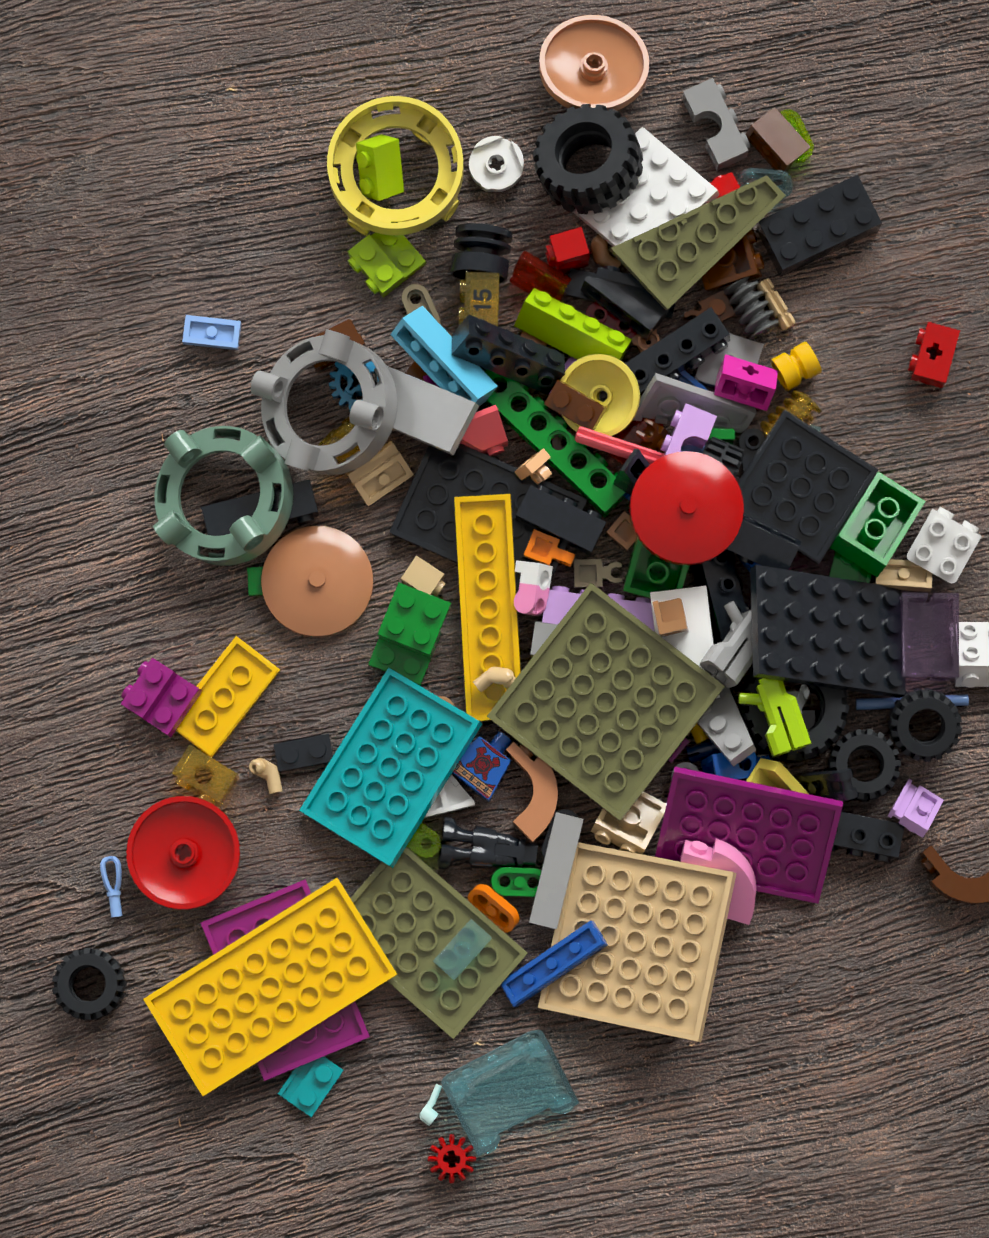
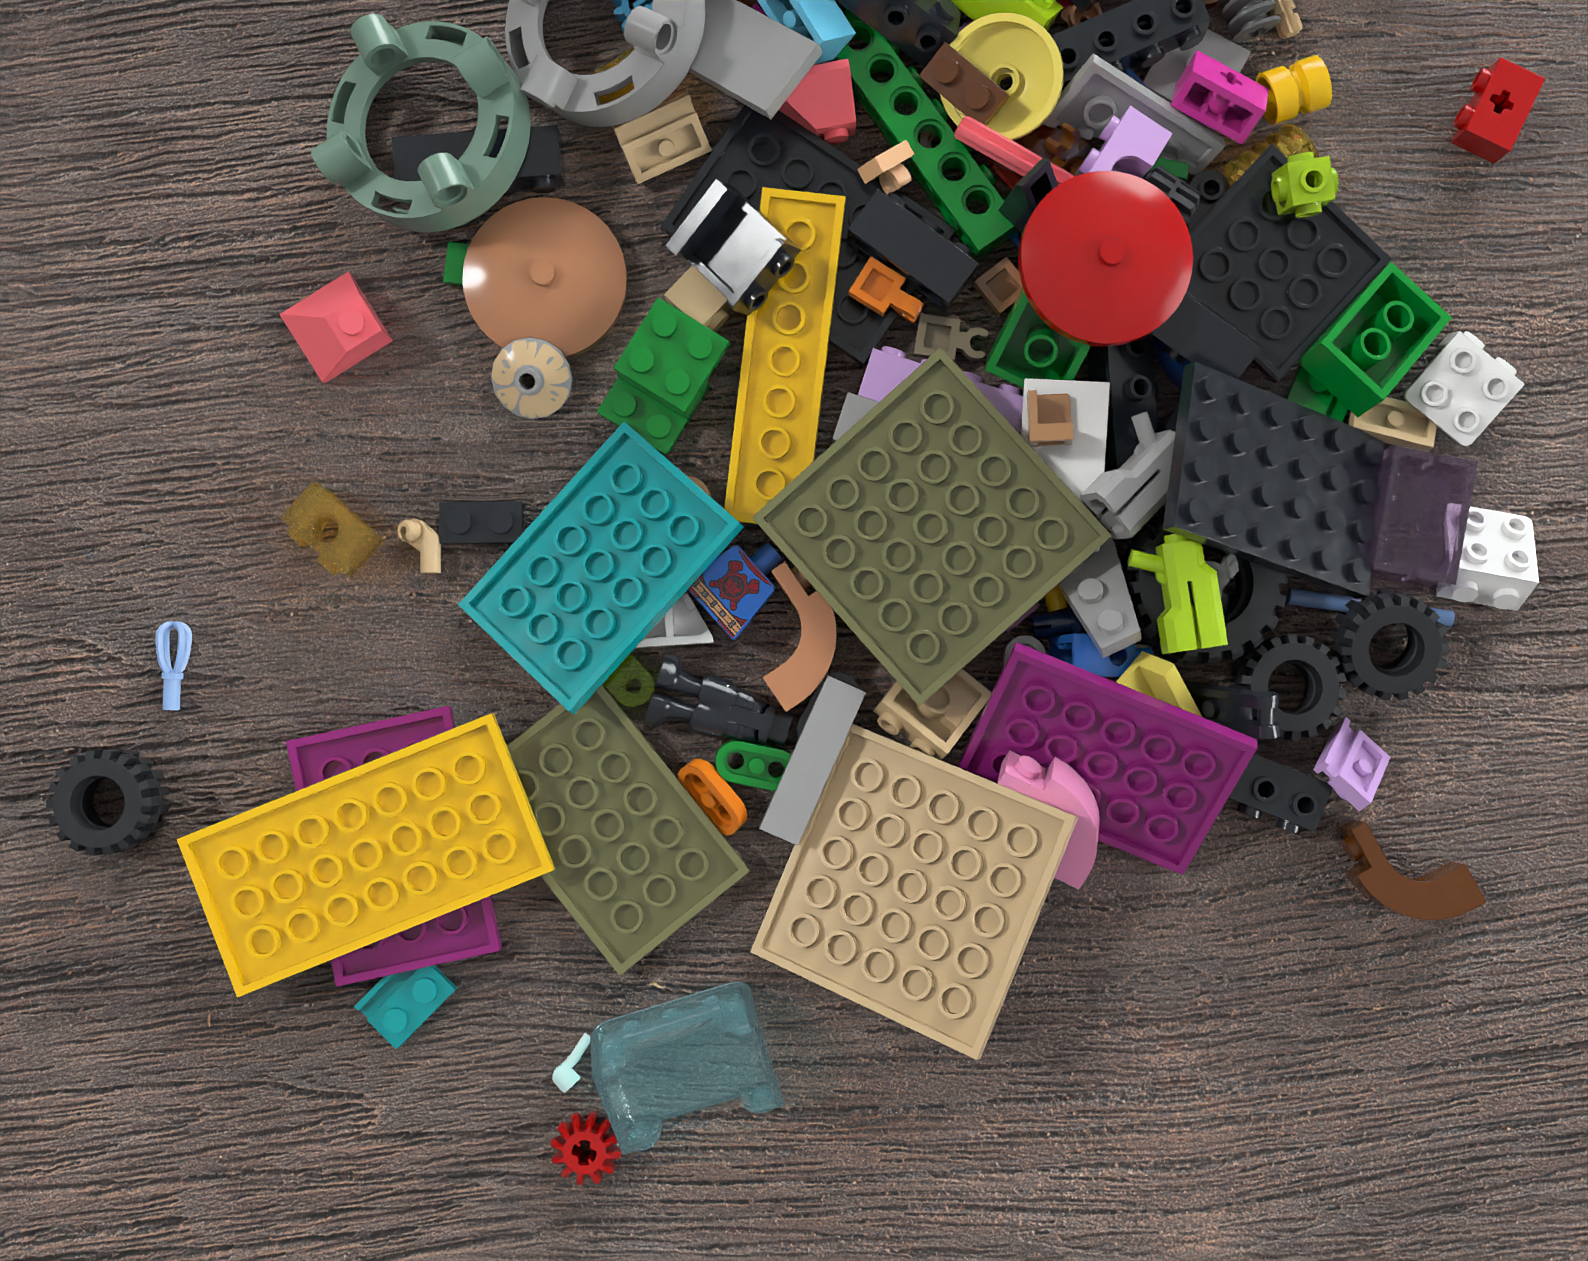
camera: 10 degrees right, 5 degrees up
magenta plate [121,658,202,737] -> none
red dish [126,796,241,910] -> none
yellow tile [176,636,281,759] -> none
clear light blue plate [433,919,492,980] -> none
tan arm [473,667,516,692] -> none
blue tile [501,920,608,1007] -> none
leg [514,561,553,616] -> none
none -> coral slope [280,271,393,384]
none -> tan dish [491,337,573,419]
none -> panel [665,179,801,315]
none -> lime brick [1271,152,1339,218]

